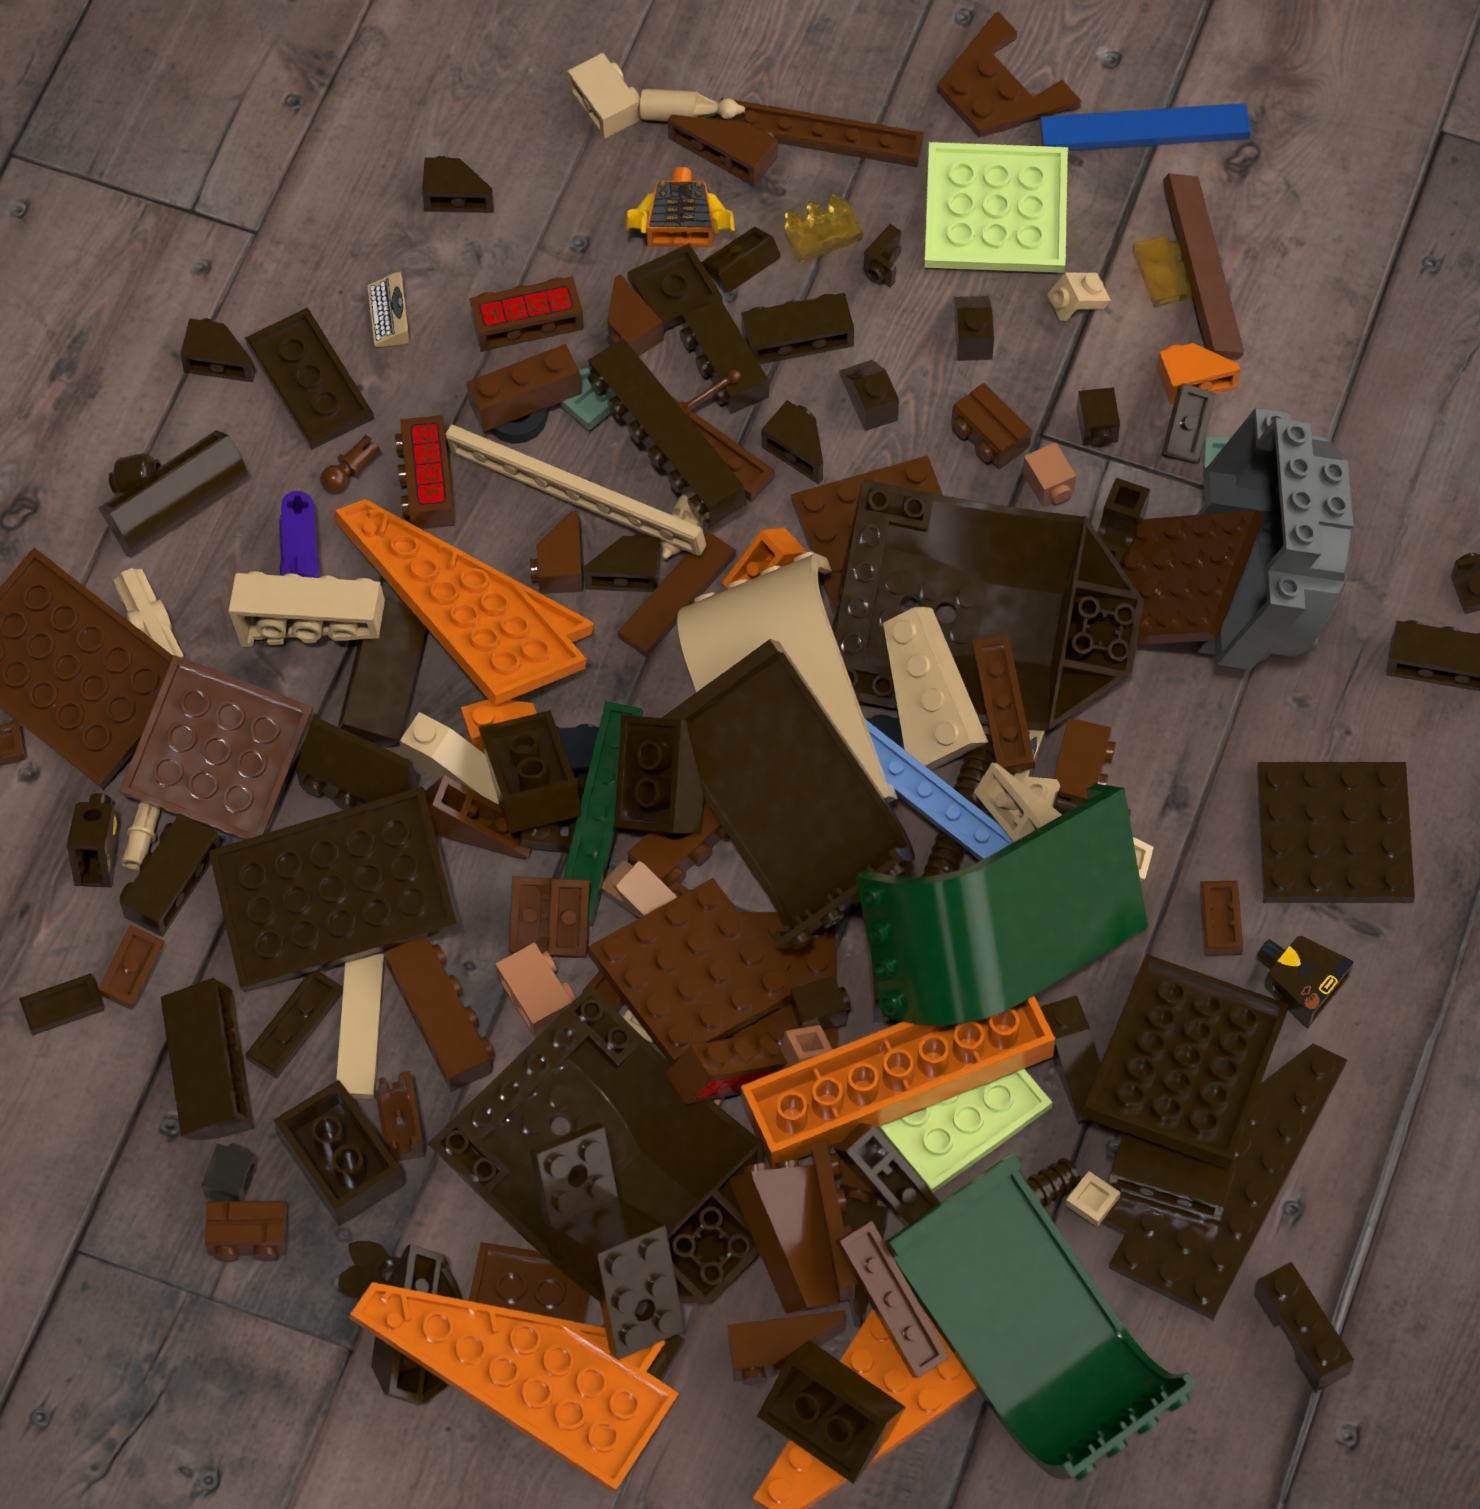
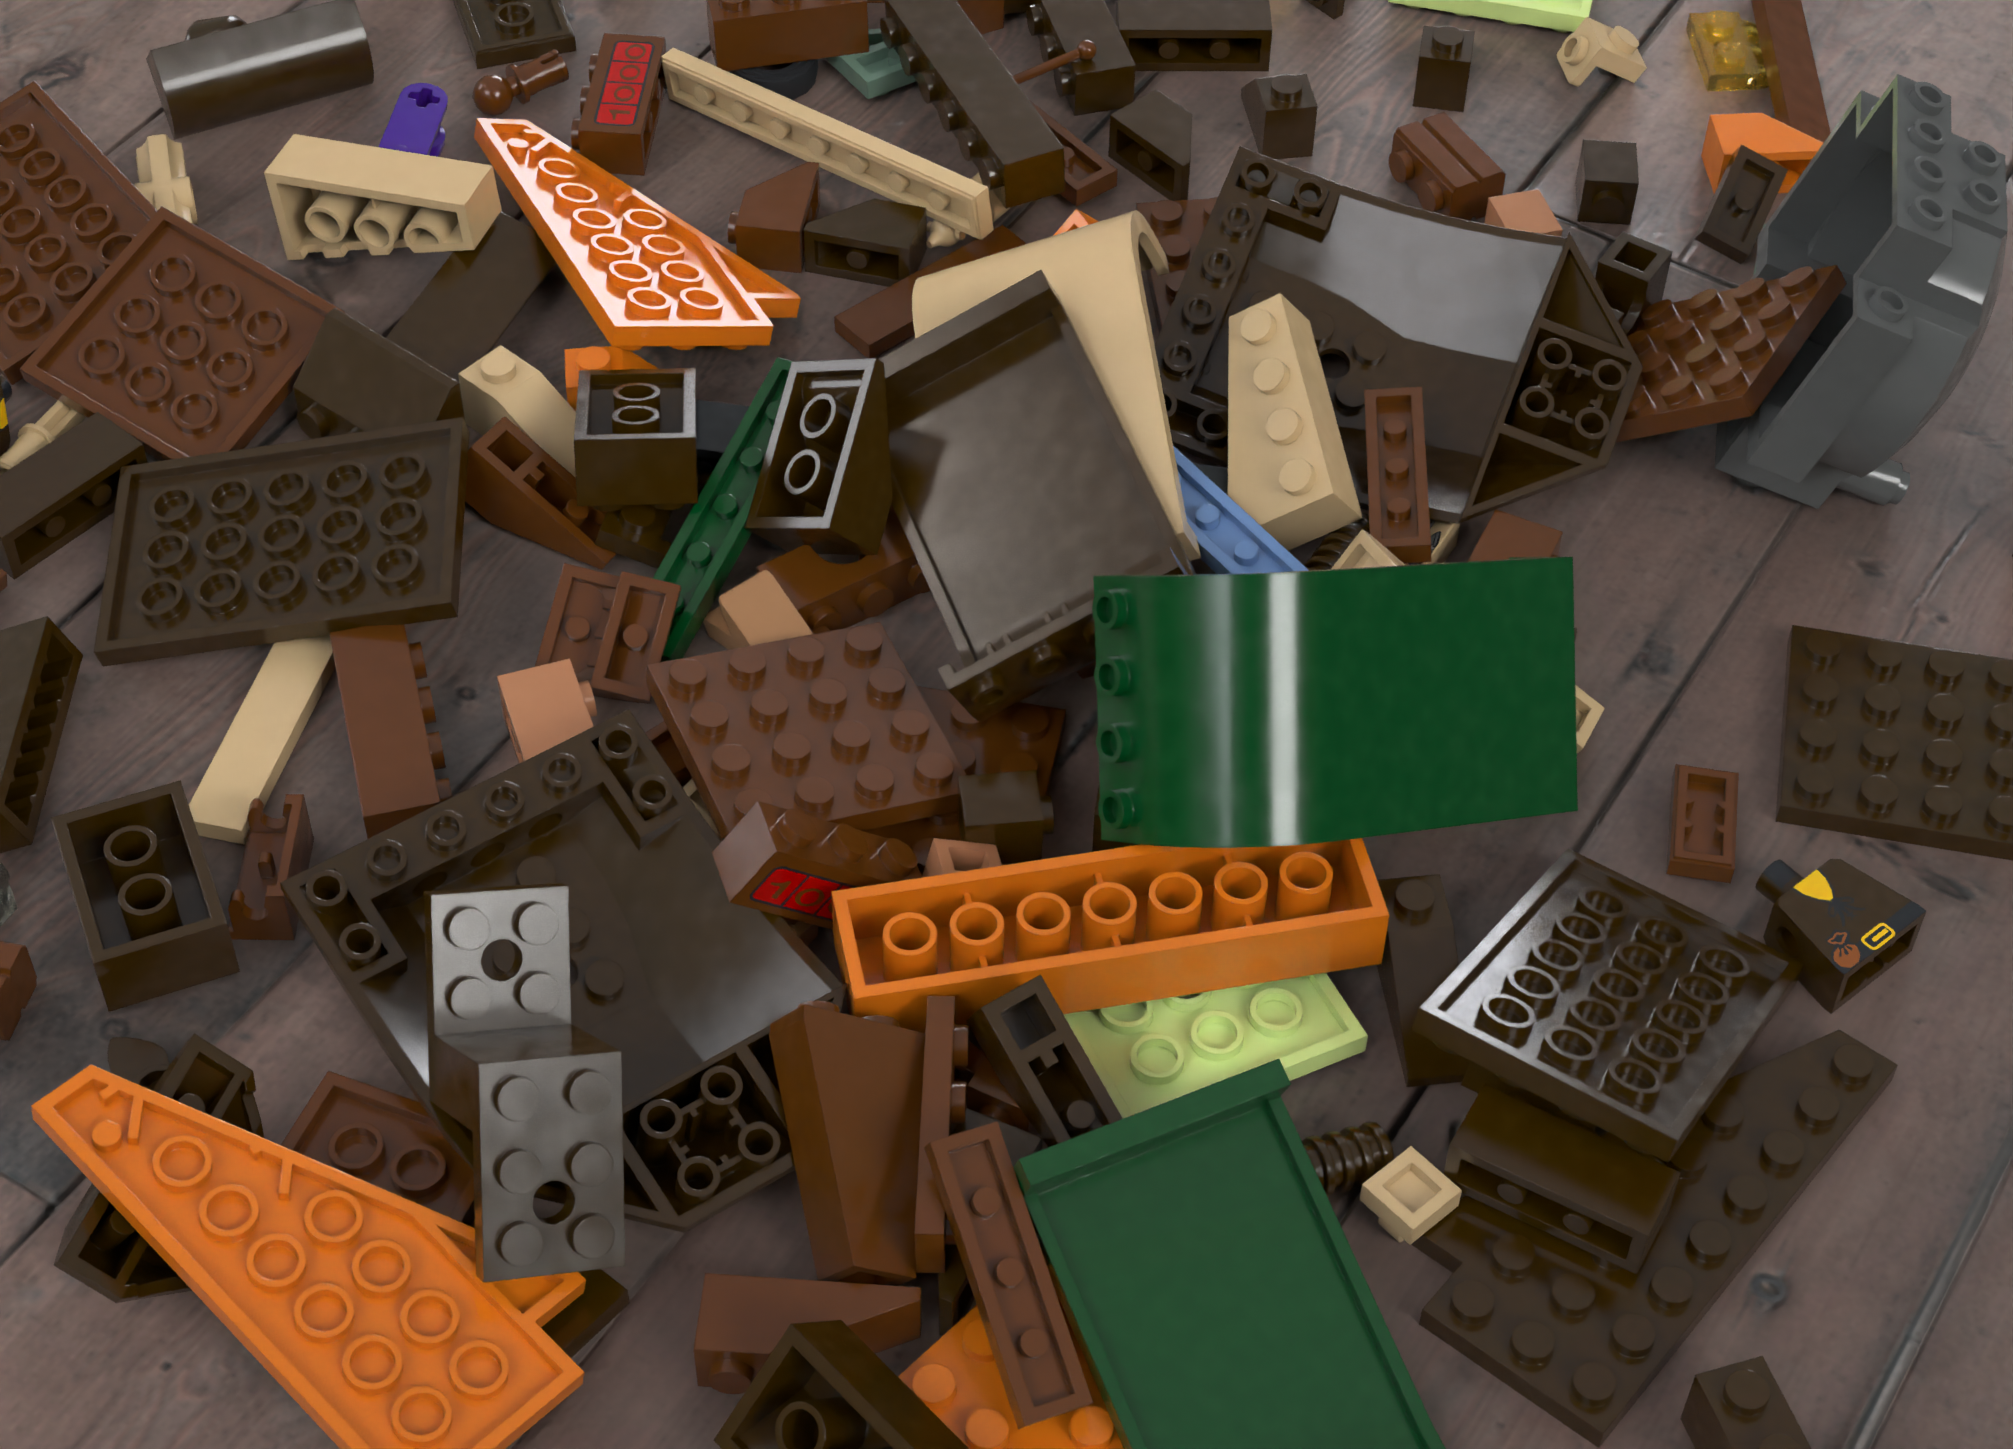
camera: 10 degrees right, 15 degrees down
dark brown tile [245,970,343,1079] -> none

